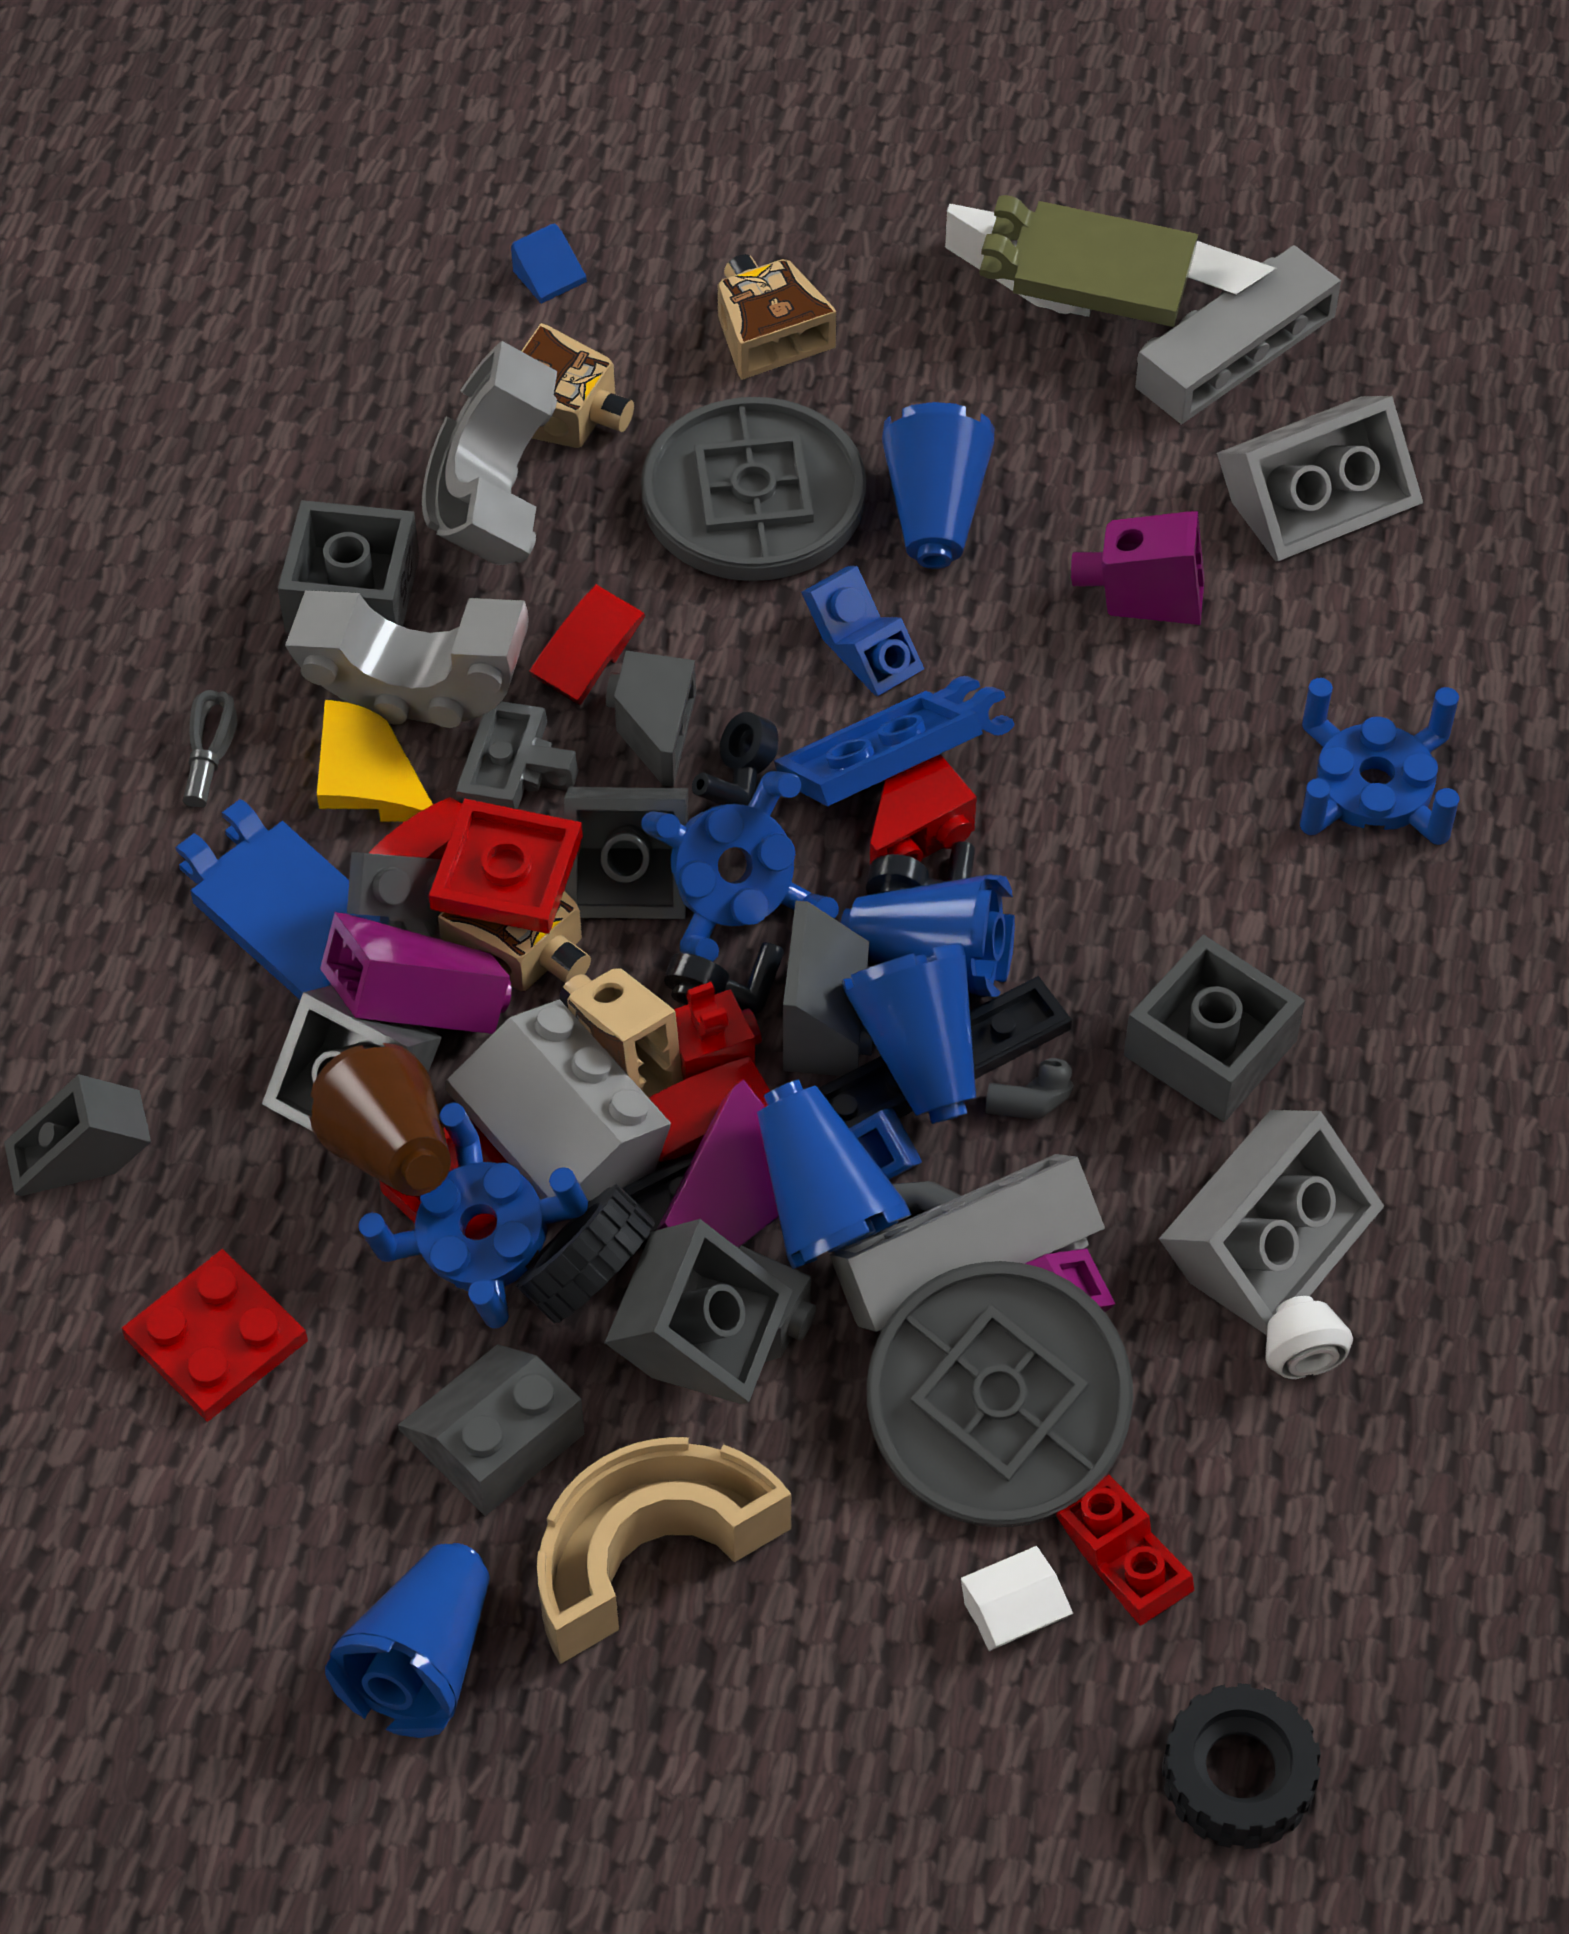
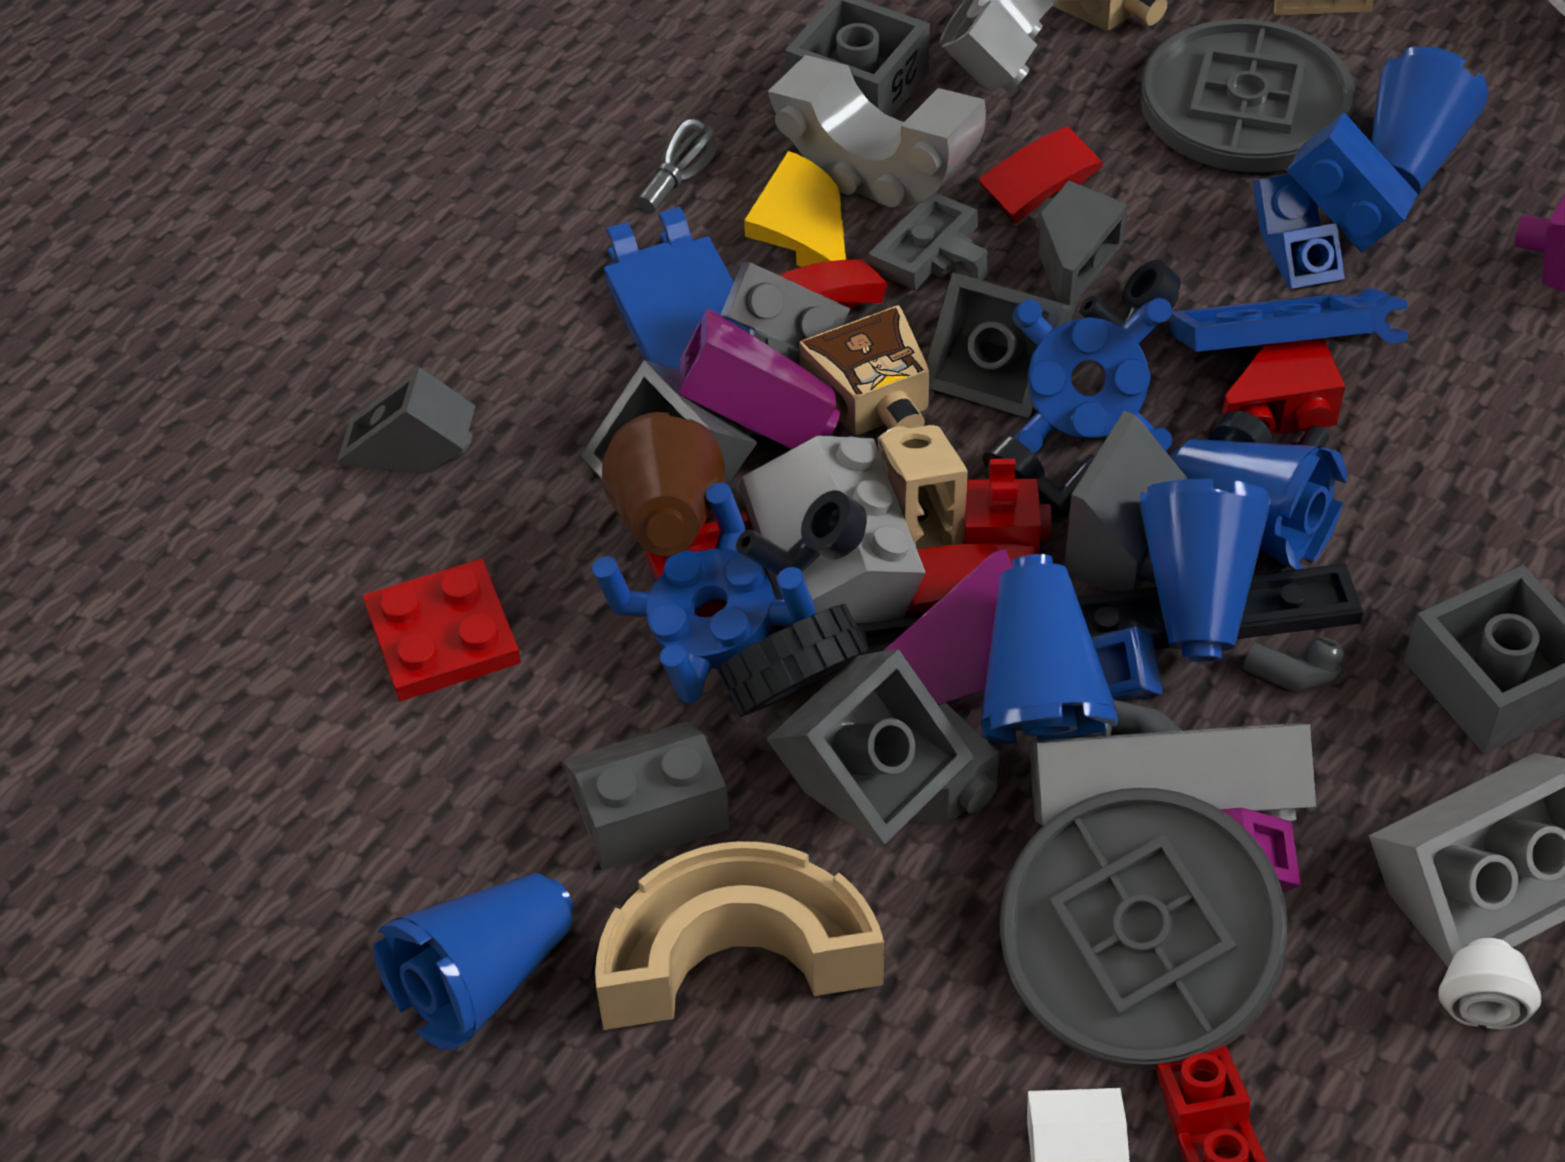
camera: 25 degrees right, 5 degrees down
red plate [429,798,583,934] -> none
none -> black plate [736,490,867,575]
none -> blue brick [1287,112,1418,253]

